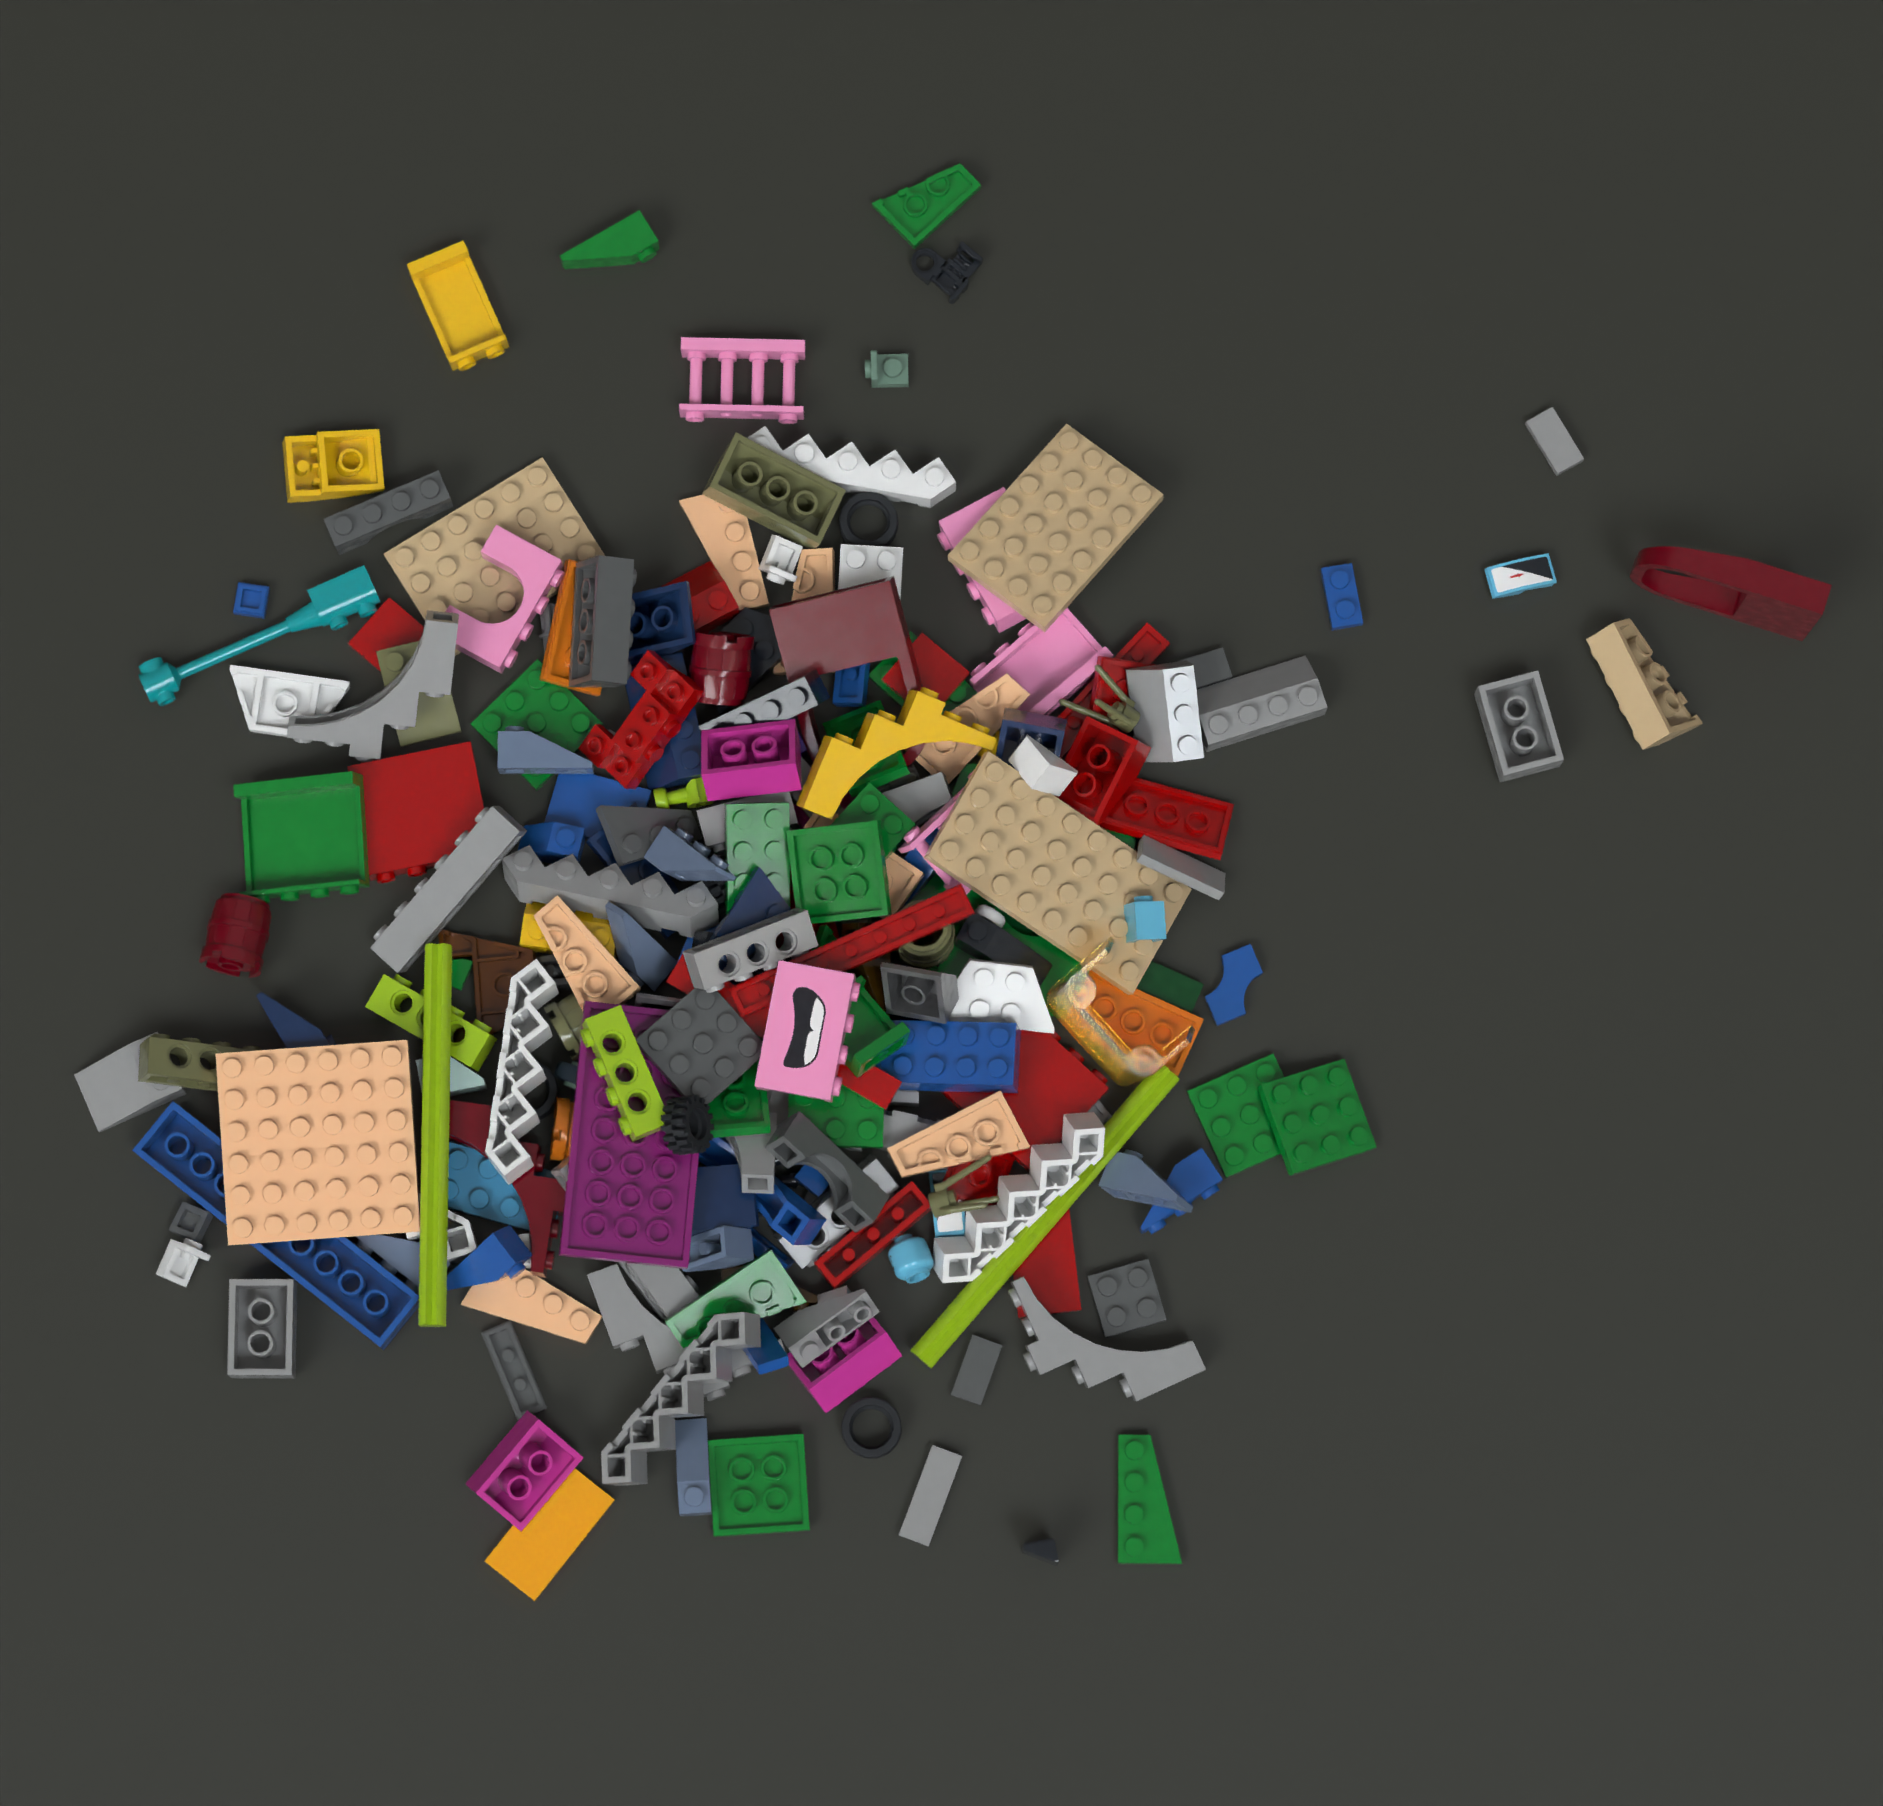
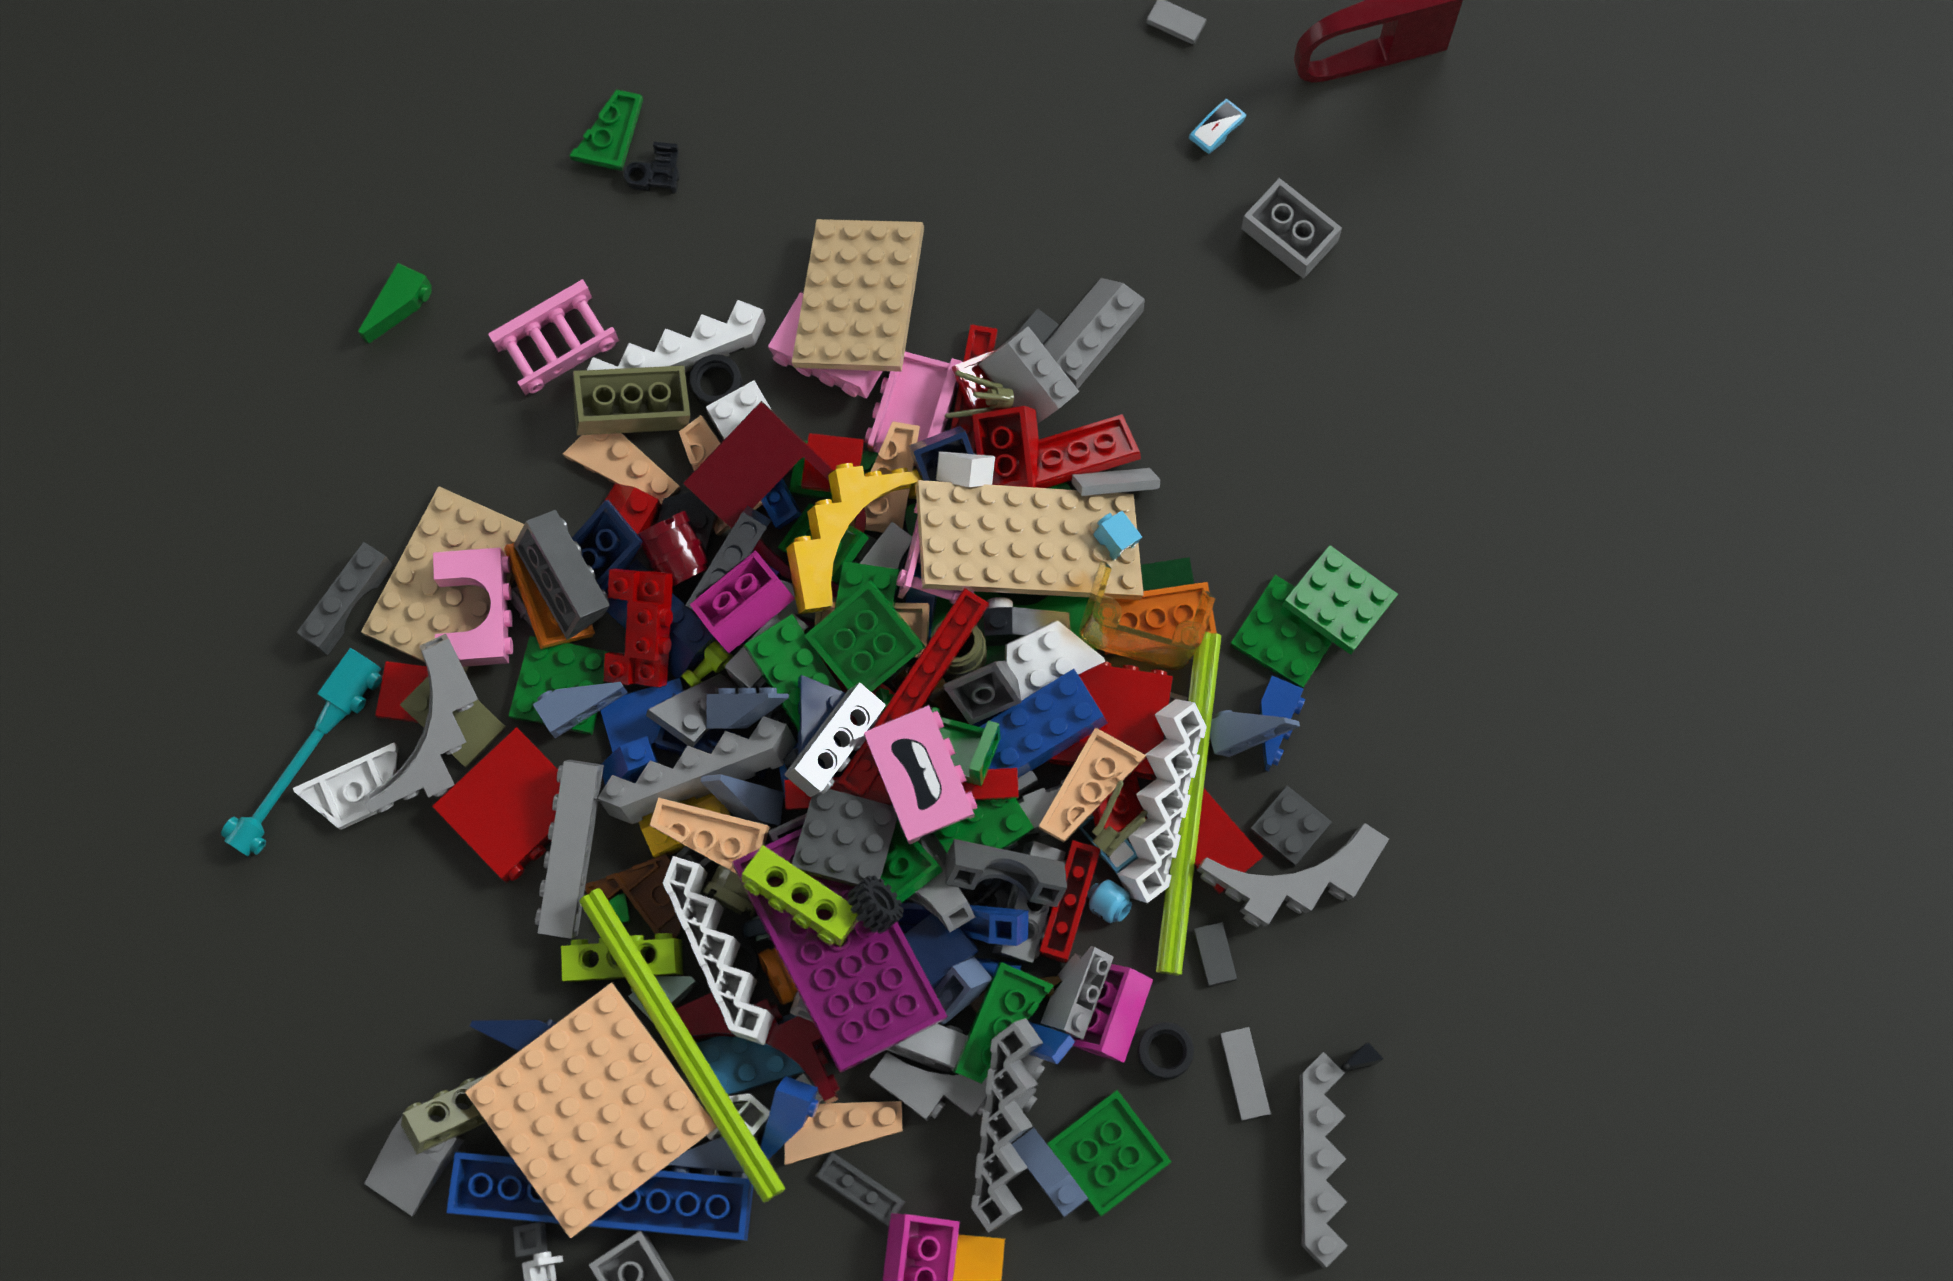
camera: 25 degrees left, 5 degrees down
dark red piece [199,893,272,978] -> none
blue tile [233,582,270,619] -> none
green panel [233,771,370,903] -> none
yellow slope [282,429,385,503] -> none
yellow panel [406,240,509,371] -> none
white bracket [759,535,803,585] -> none
blue tile [794,1165,829,1198] -> none
sand green bracket [865,350,909,388] -> none
green wing [1118,1435,1182,1564] -> none
blue tile [1205,944,1263,1026] -> none
blue plate [1321,563,1363,630] -> none
tan wedge [1586,618,1703,750] -> none
none -> light grey brick [1299,1052,1348,1268]

